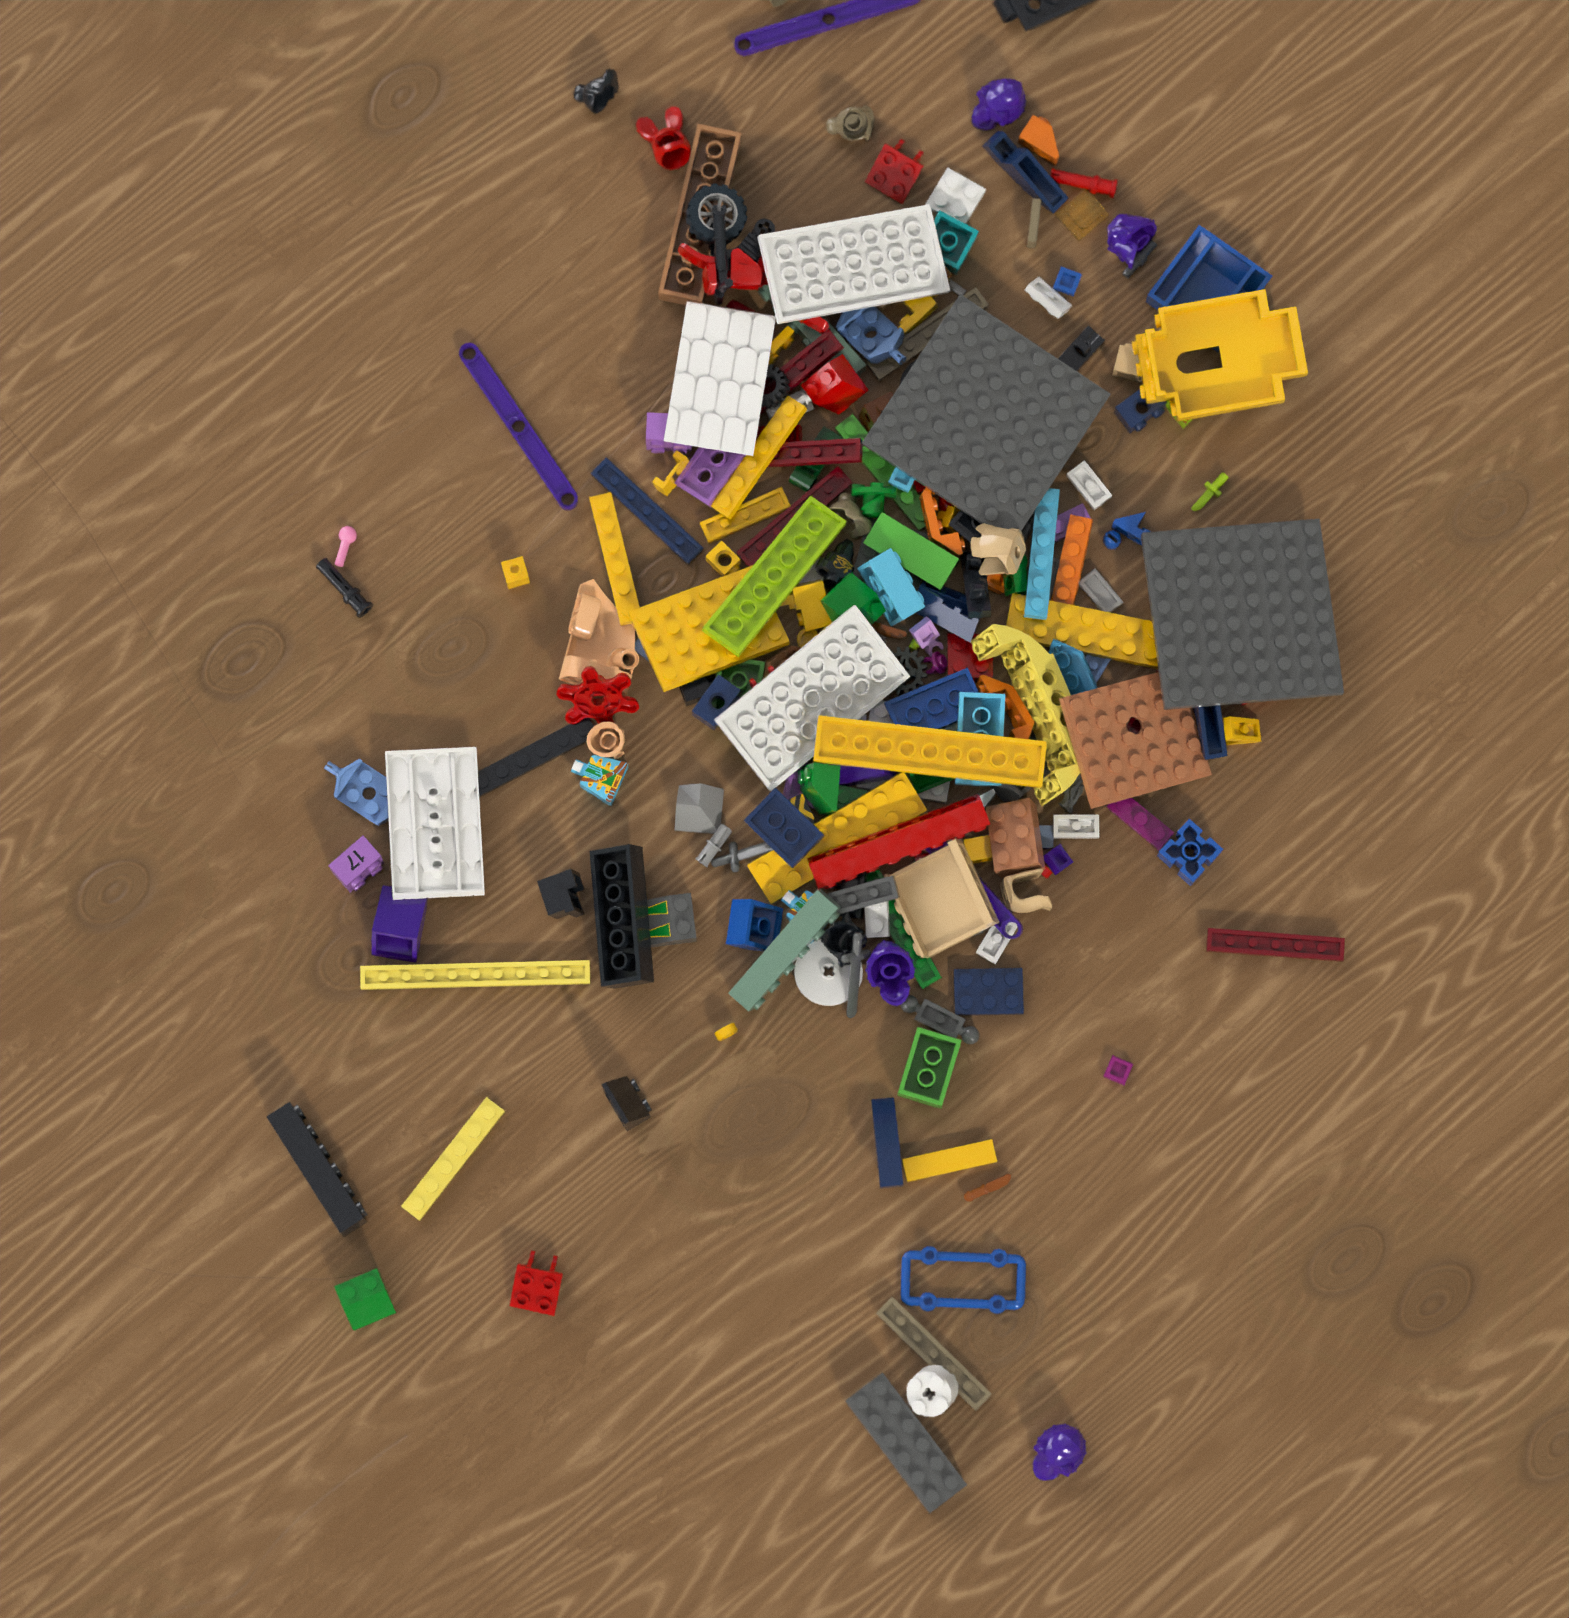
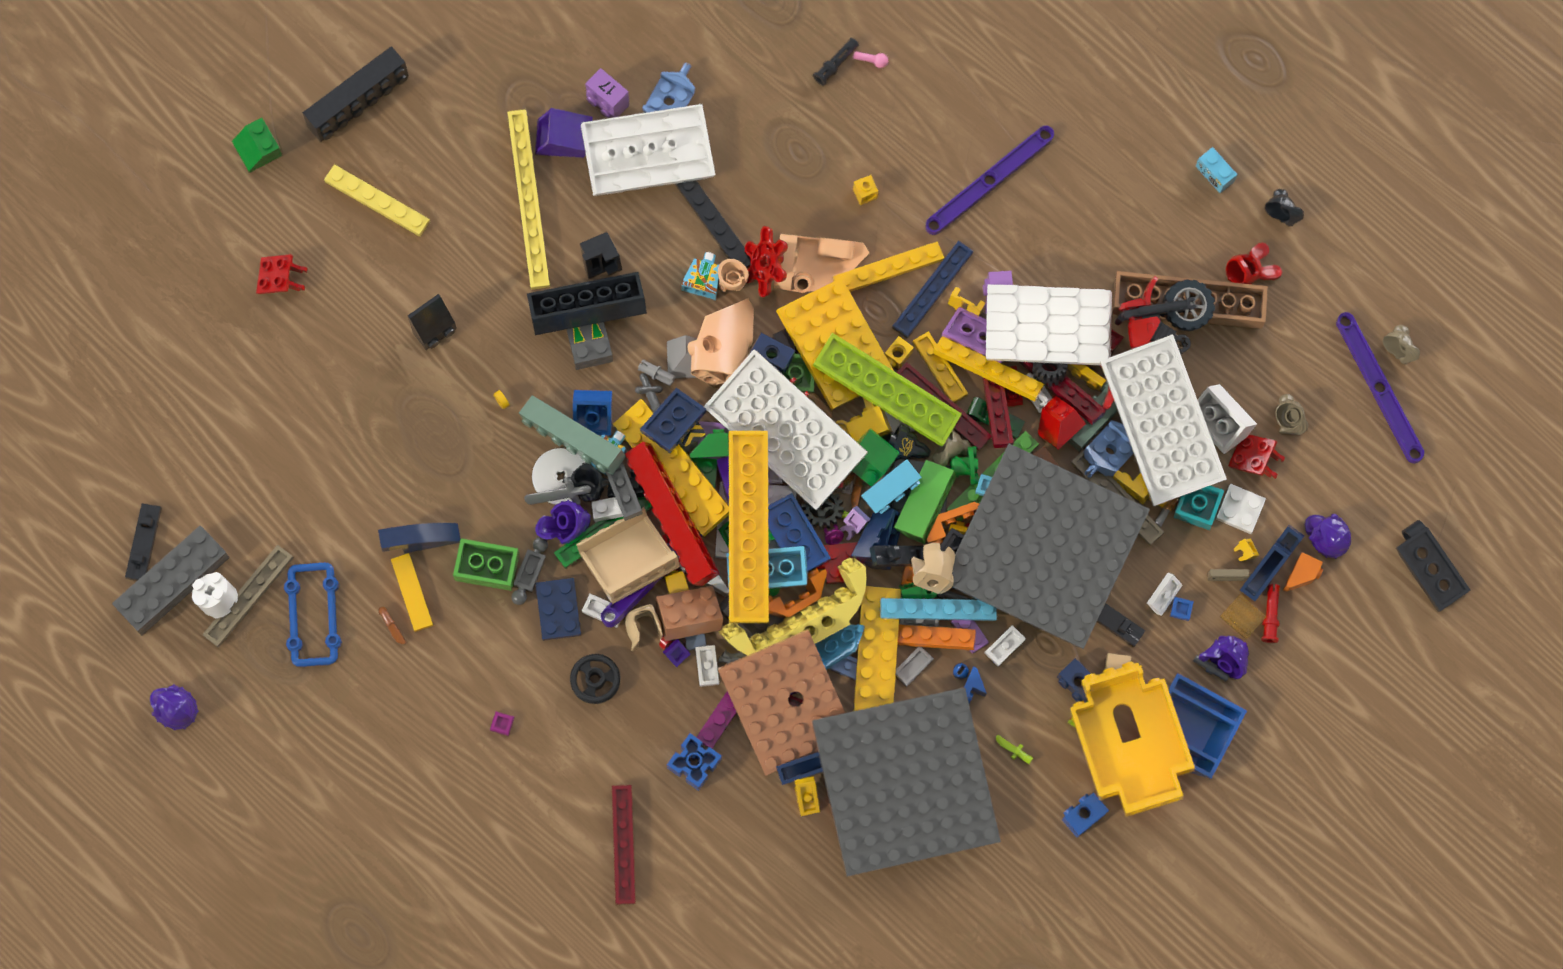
camera: 80 degrees right, 5 degrees down
none -> black hinge [125,503,162,581]
none -> black wheel [570,654,621,704]
none -> light nougat panel [688,298,754,389]
none -> blue brick [1062,793,1109,838]
none -> medium azure brick [1196,147,1237,193]
none -> white slope [1198,384,1257,454]
none -> yellow tile [1234,538,1260,561]

